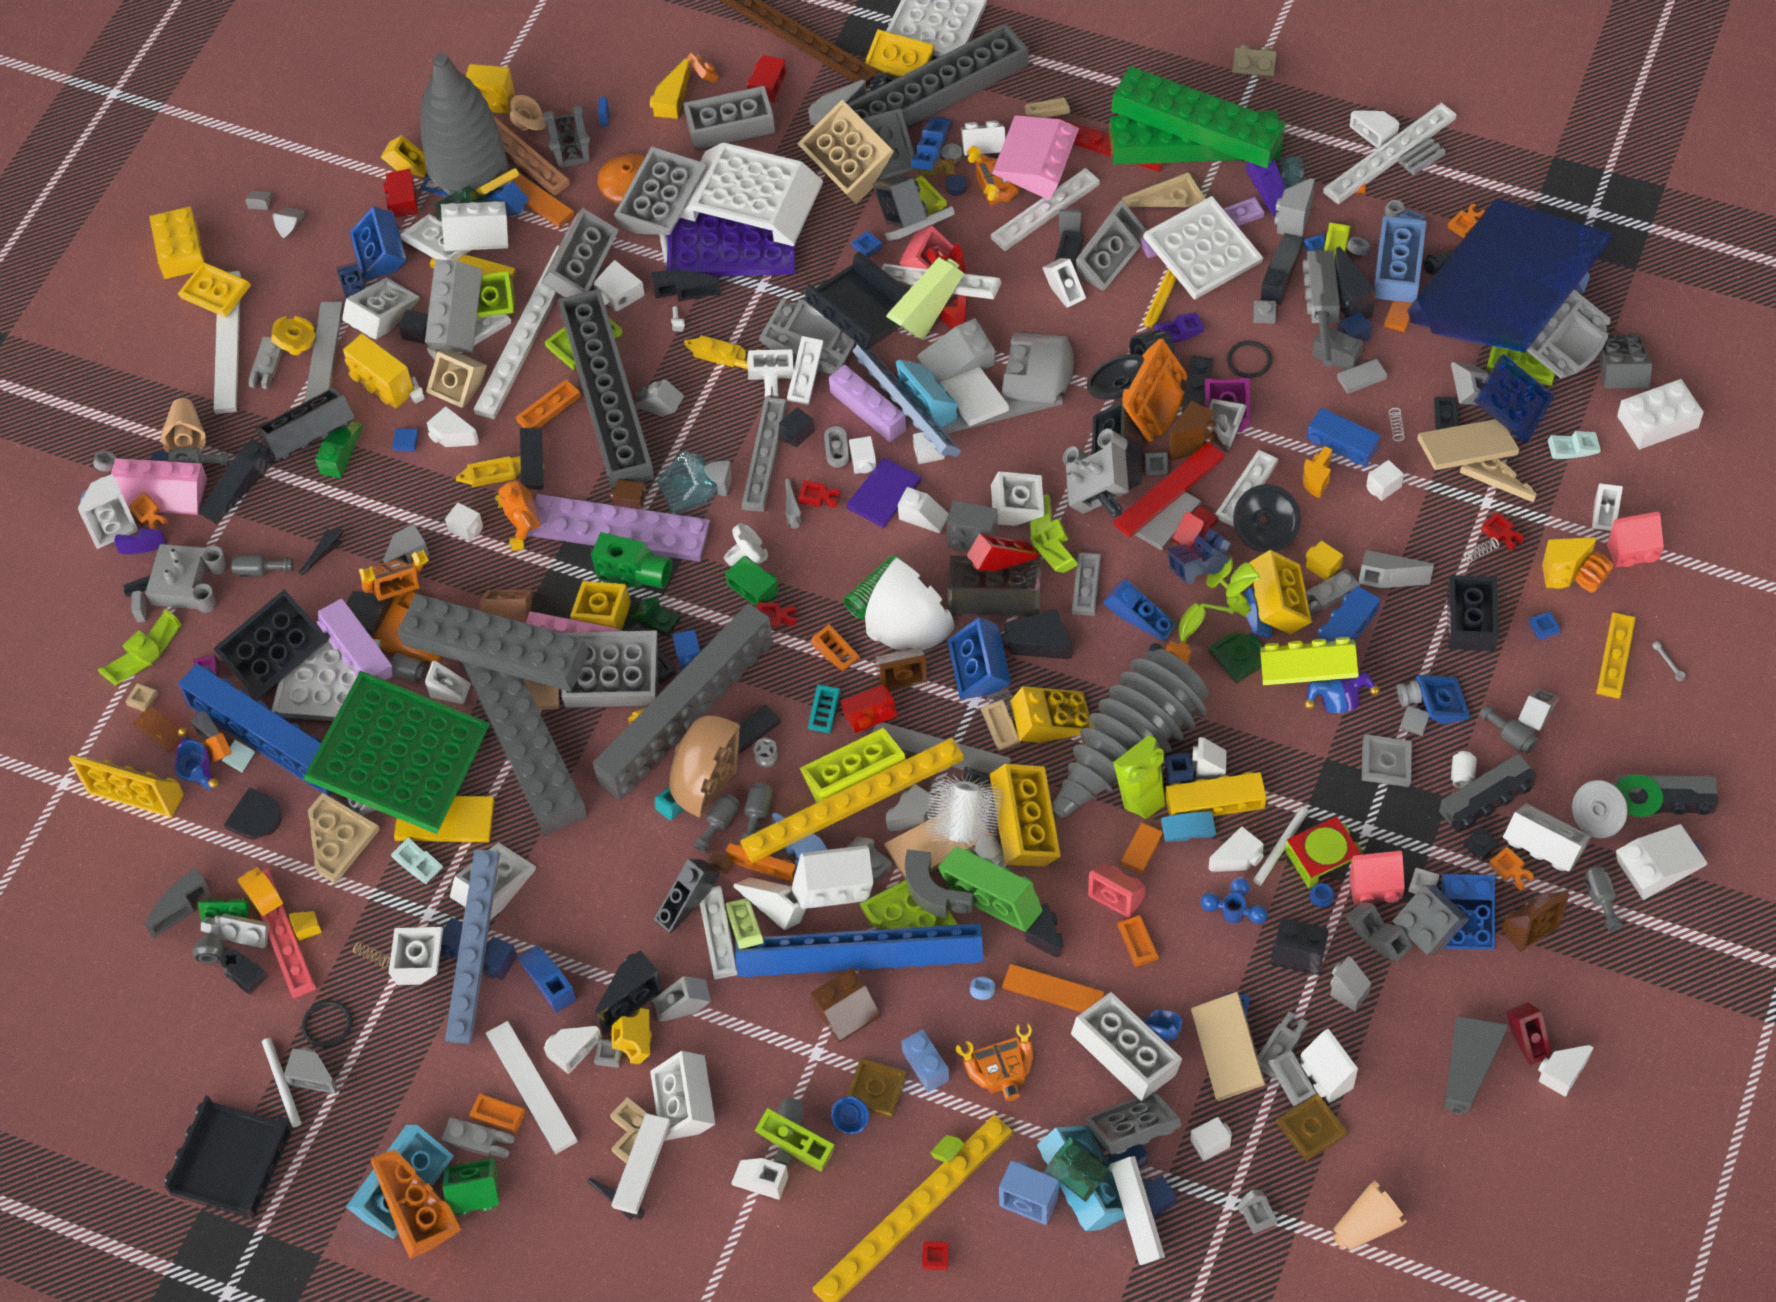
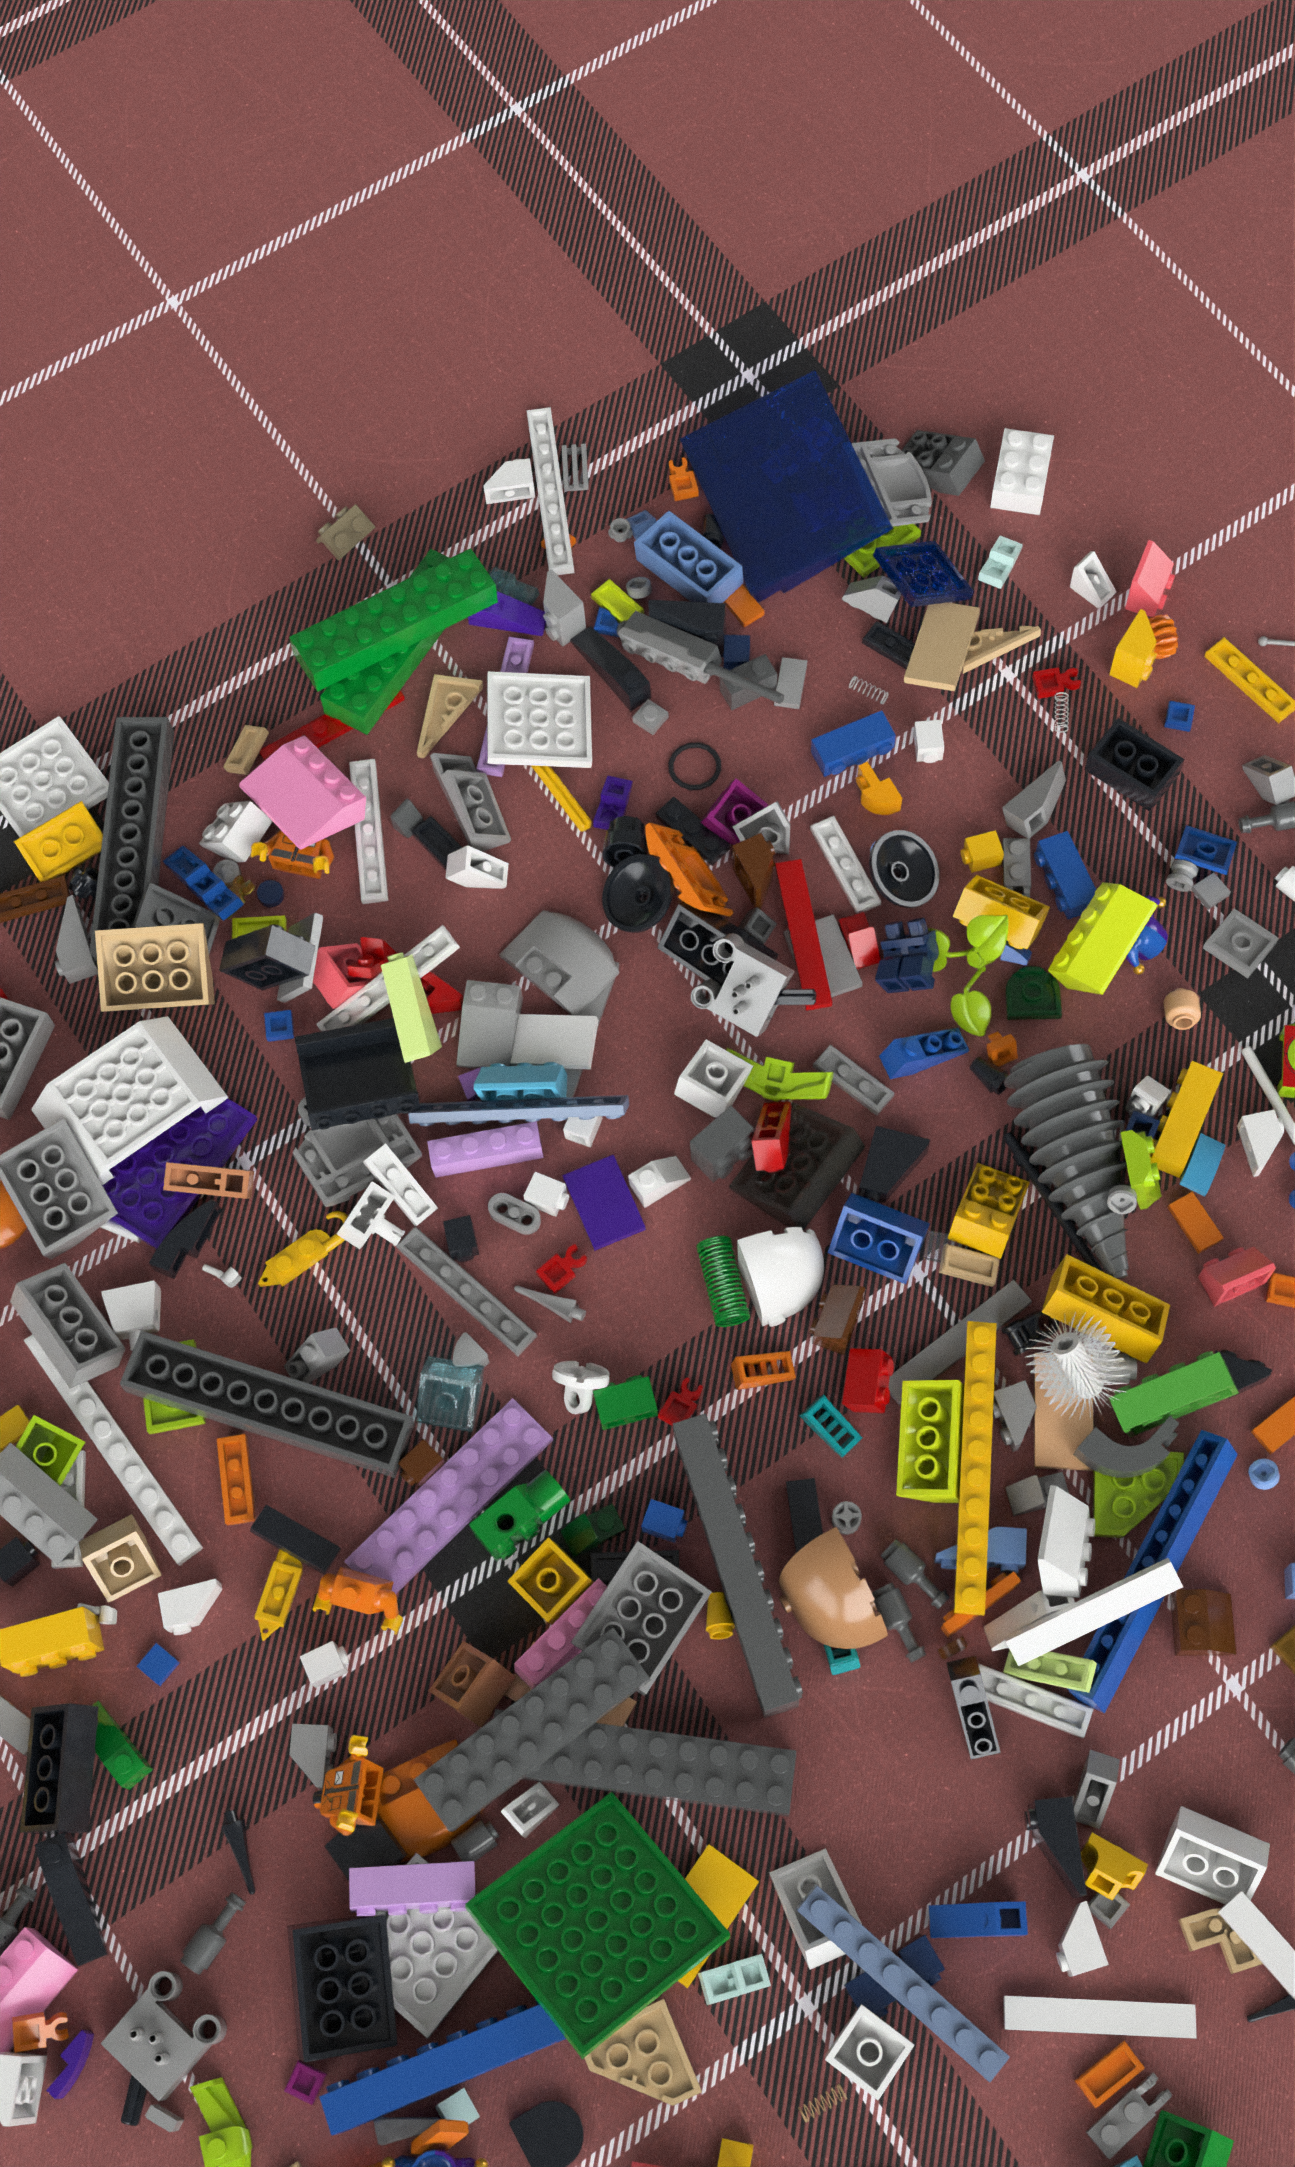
camera: 55 degrees left, 10 degrees up
none -> nougat slope [163,1162,254,1199]
none -> white tile [1004,1558,1183,1666]
none -> light grey tile [1107,1185,1137,1214]
none -> light nougat head [1163,988,1201,1030]

